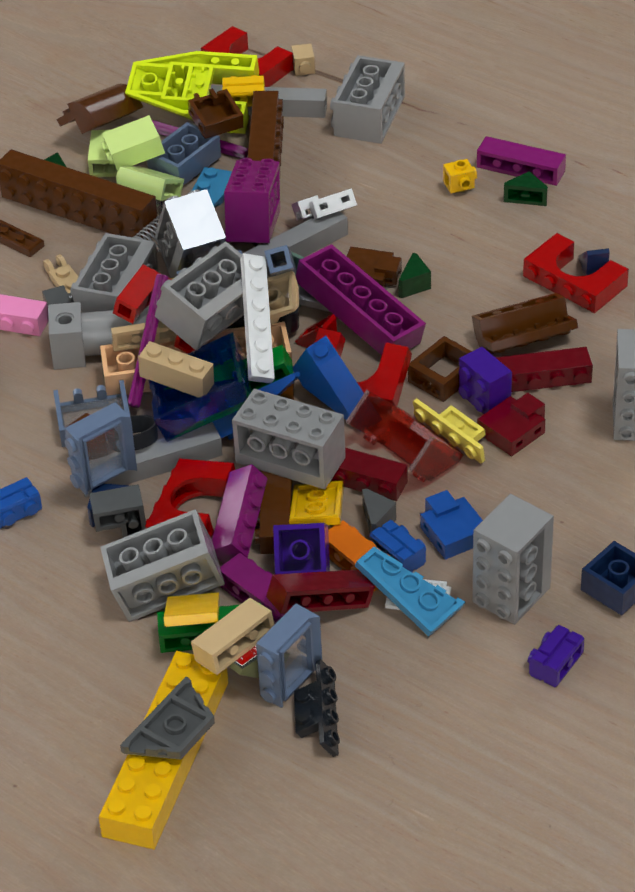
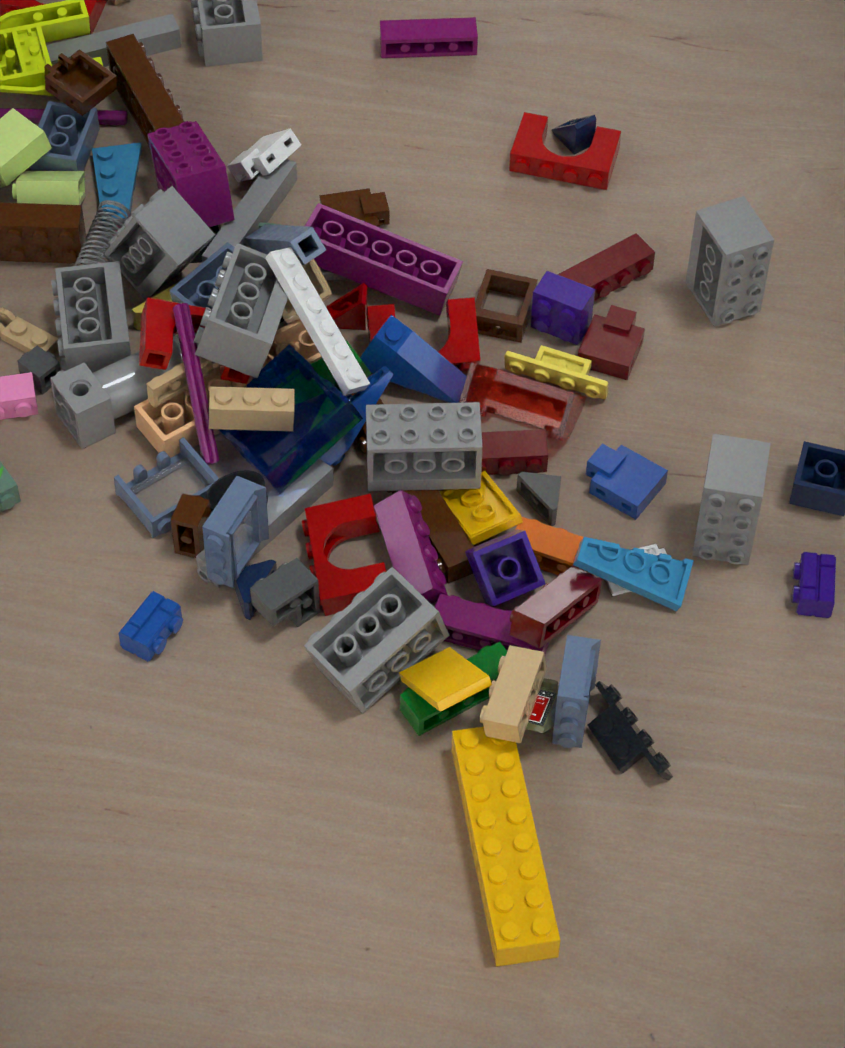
camera: 30 degrees left, 10 degrees up
dark grey wing [120,677,215,760] -> none
yellow brick [222,75,265,107] -> none
blue brick [369,520,426,572] -> none
dark green slope [398,253,431,298] -> none
yellow brick [443,159,477,194] -> none
reddish brown brick [472,293,578,354] -> none
dark green slope [504,172,548,206] -> none

